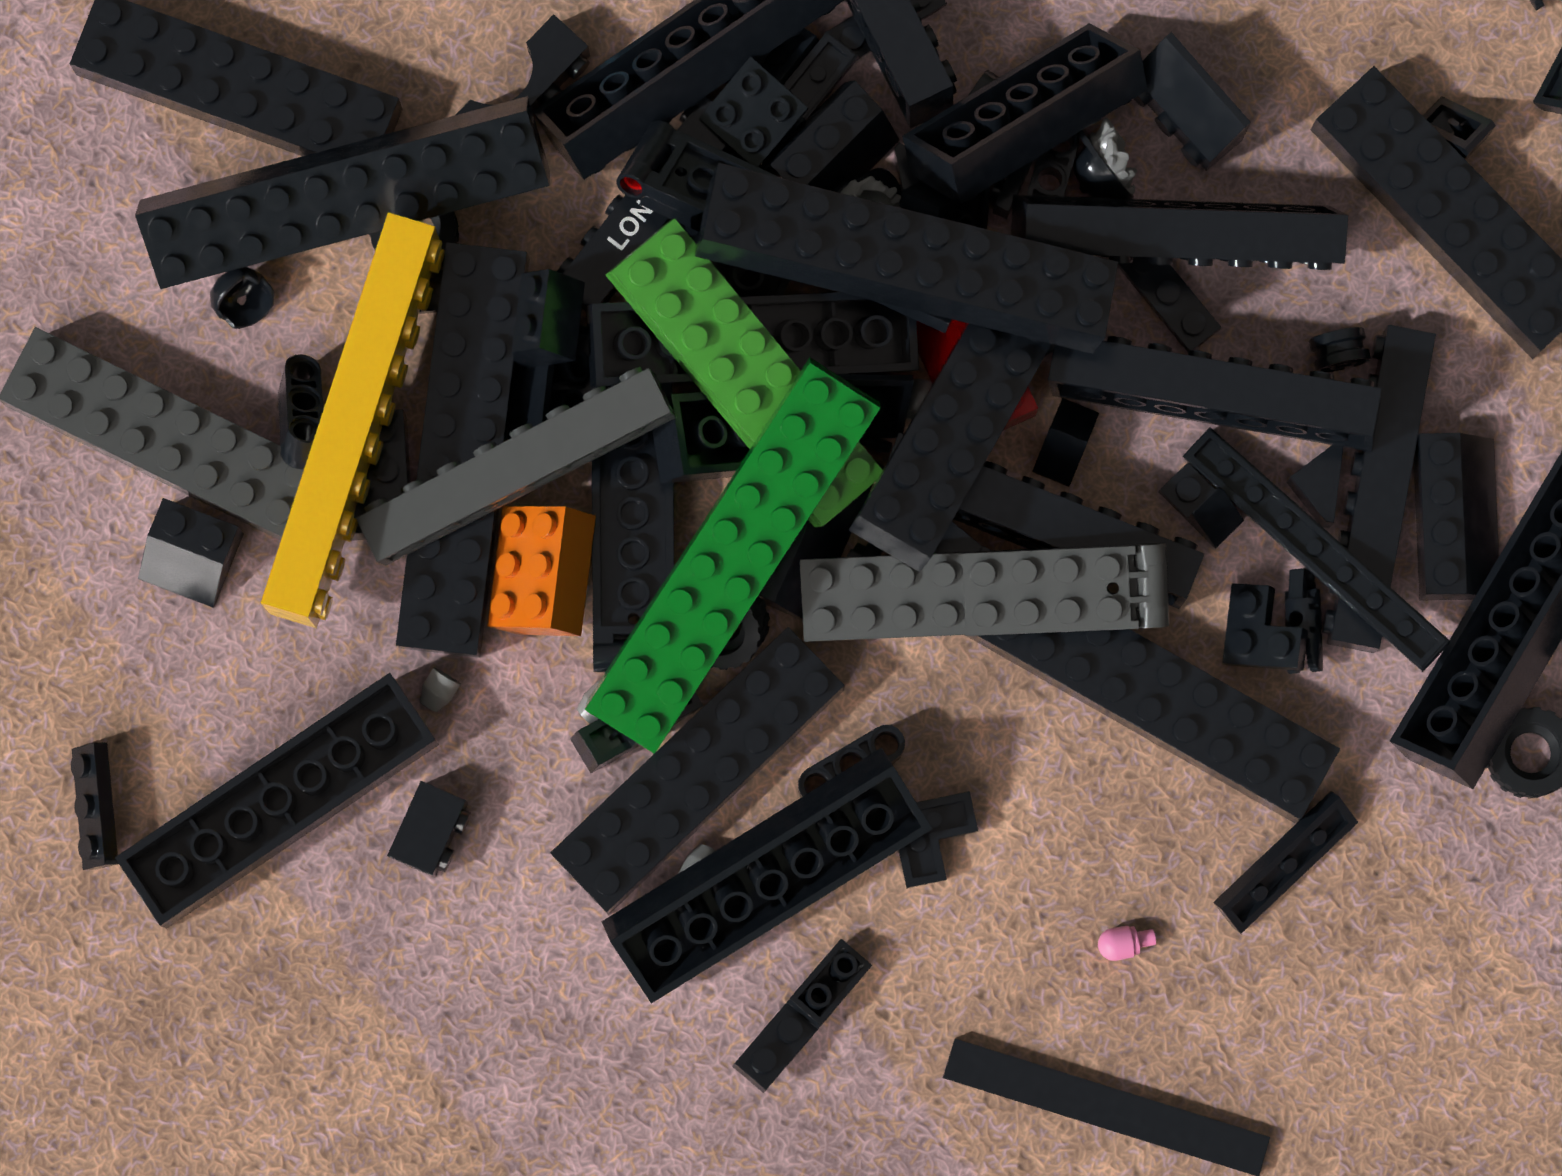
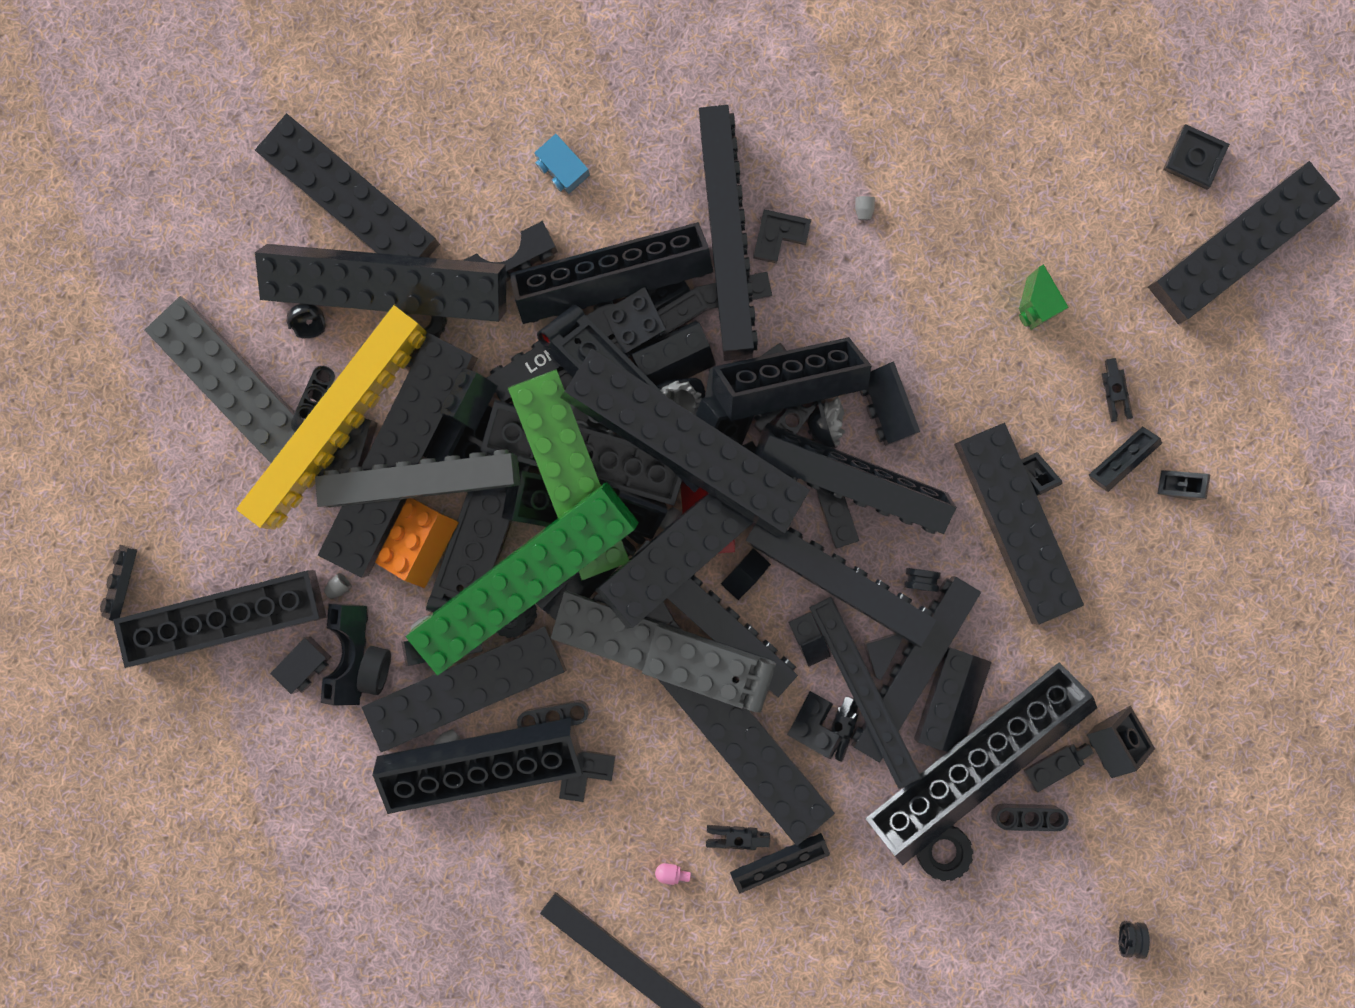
camera: 25 degrees right, 5 degrees up
black slope [138,498,244,608] -> none
black slope [732,939,872,1093] -> none
none -> black arch [320,603,368,706]
none -> black tyre [357,646,391,696]
none -> black hinge [706,825,770,850]

